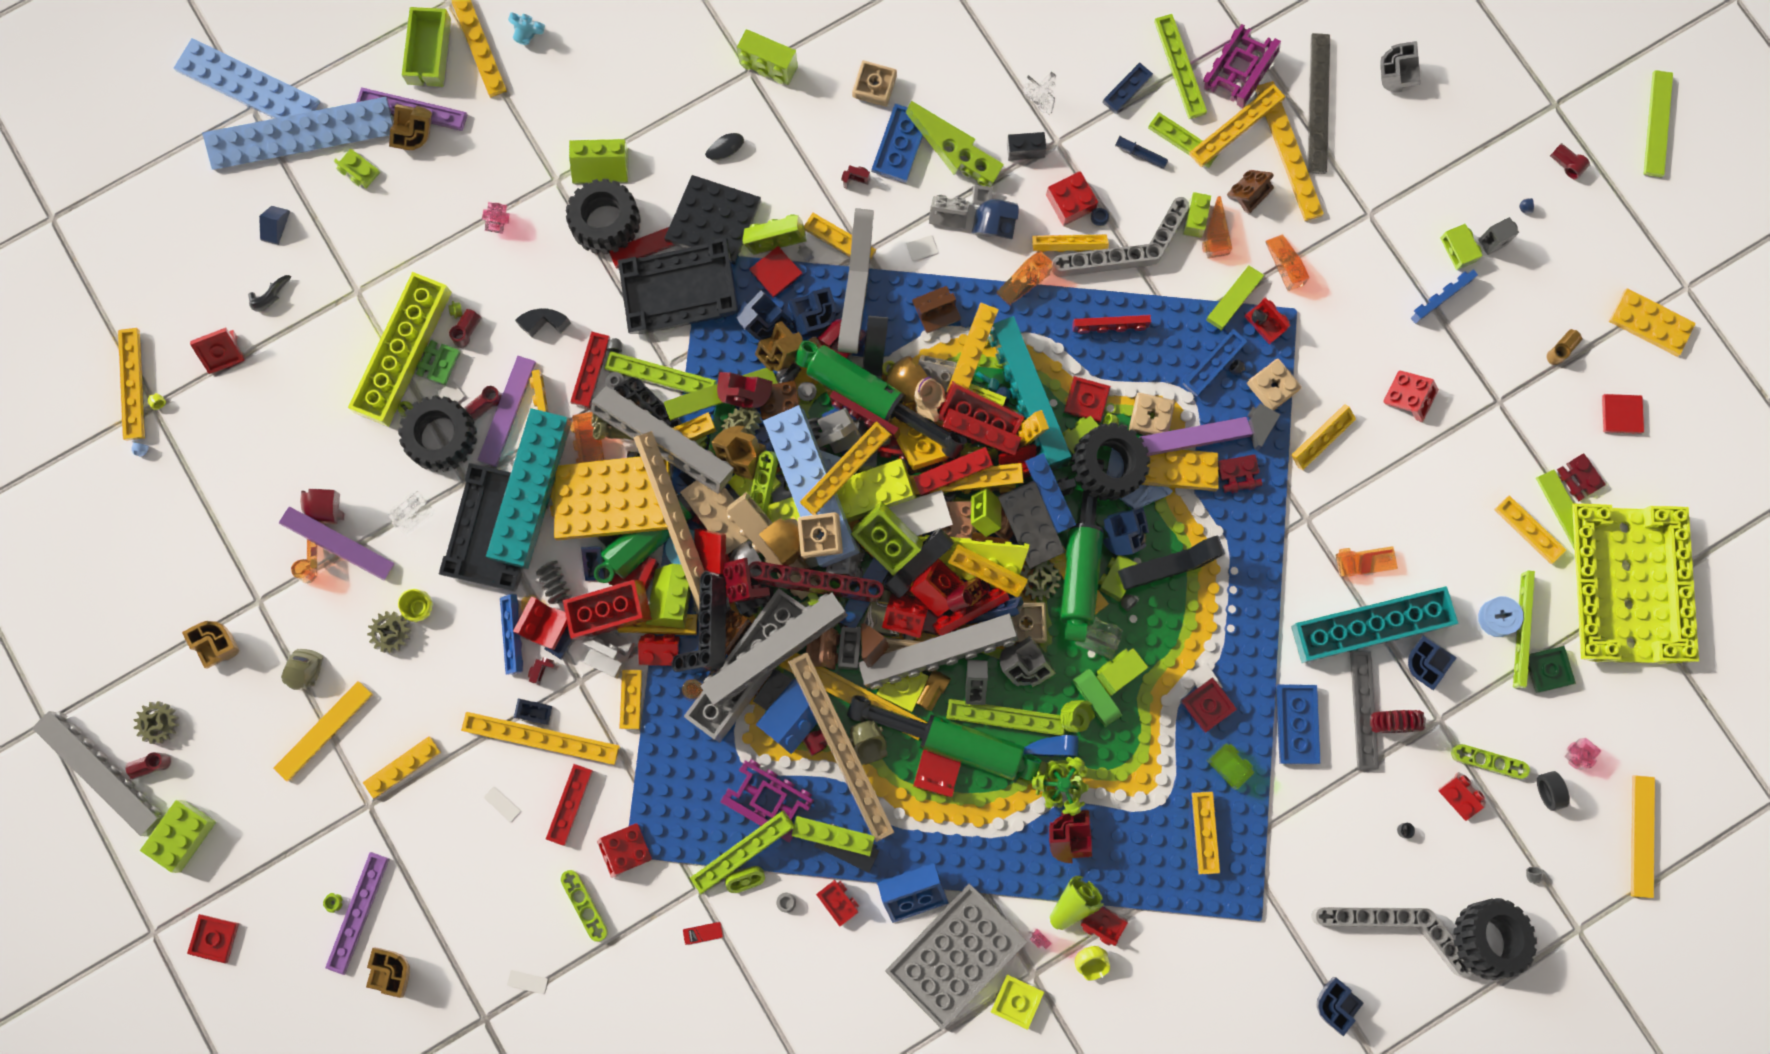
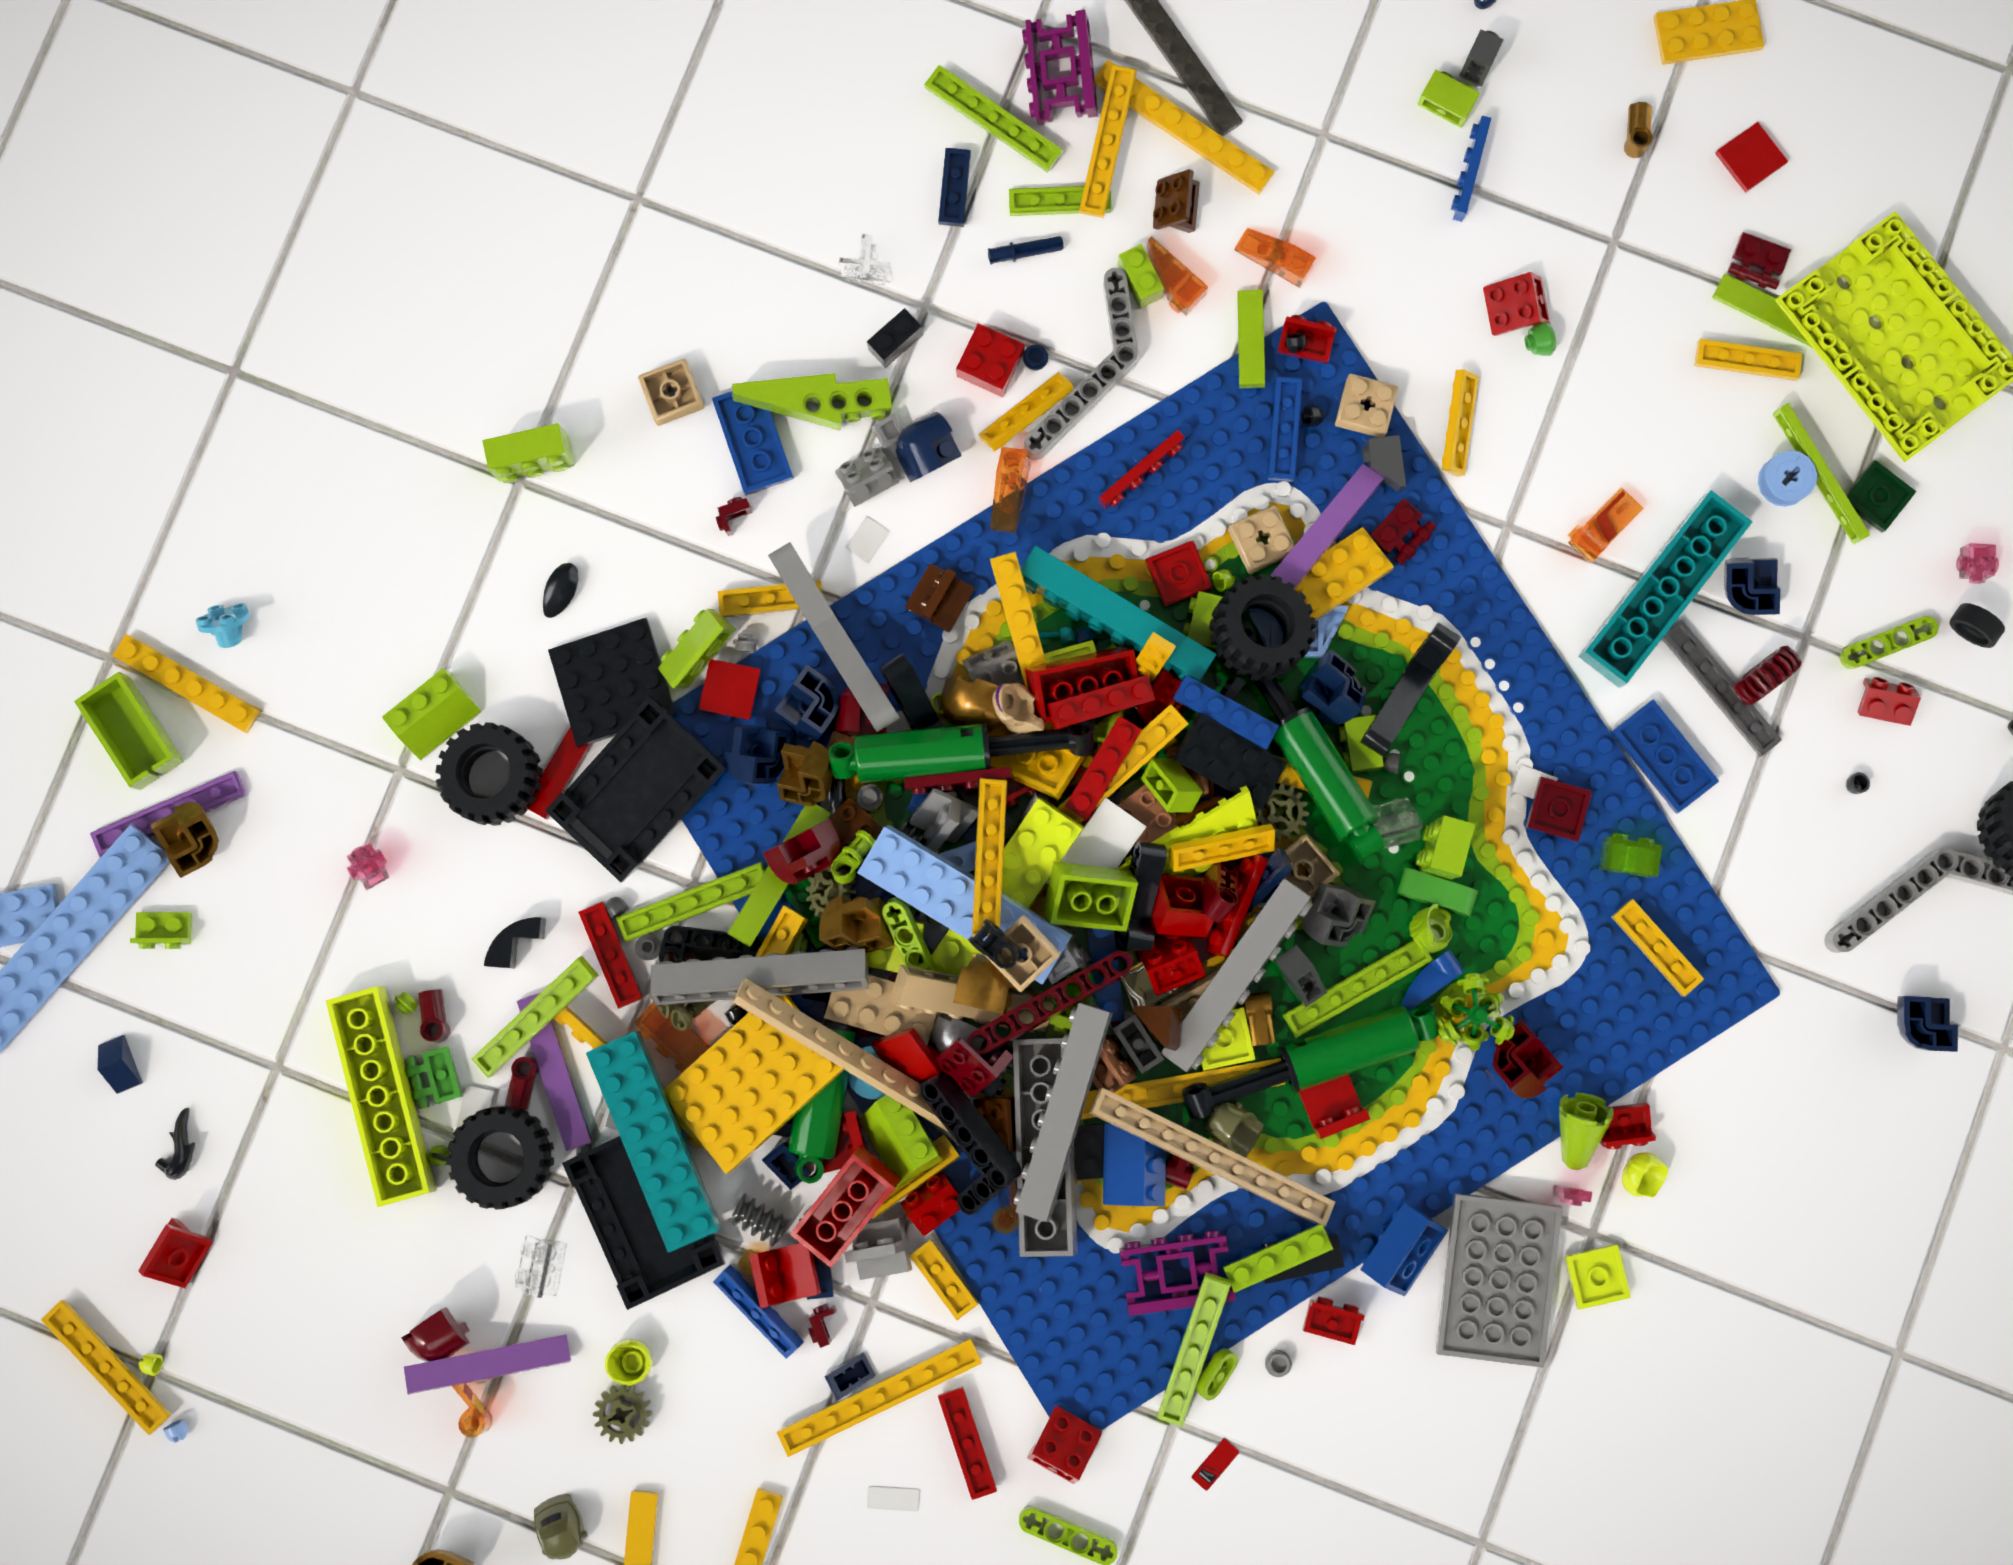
camera: 35 degrees left, 5 degrees up
none -> lime tile [471,956,599,1079]
none -> lime connector [831,830,875,884]
none -> black piece [968,918,1022,969]
none -> bright green cone [1524,322,1556,356]

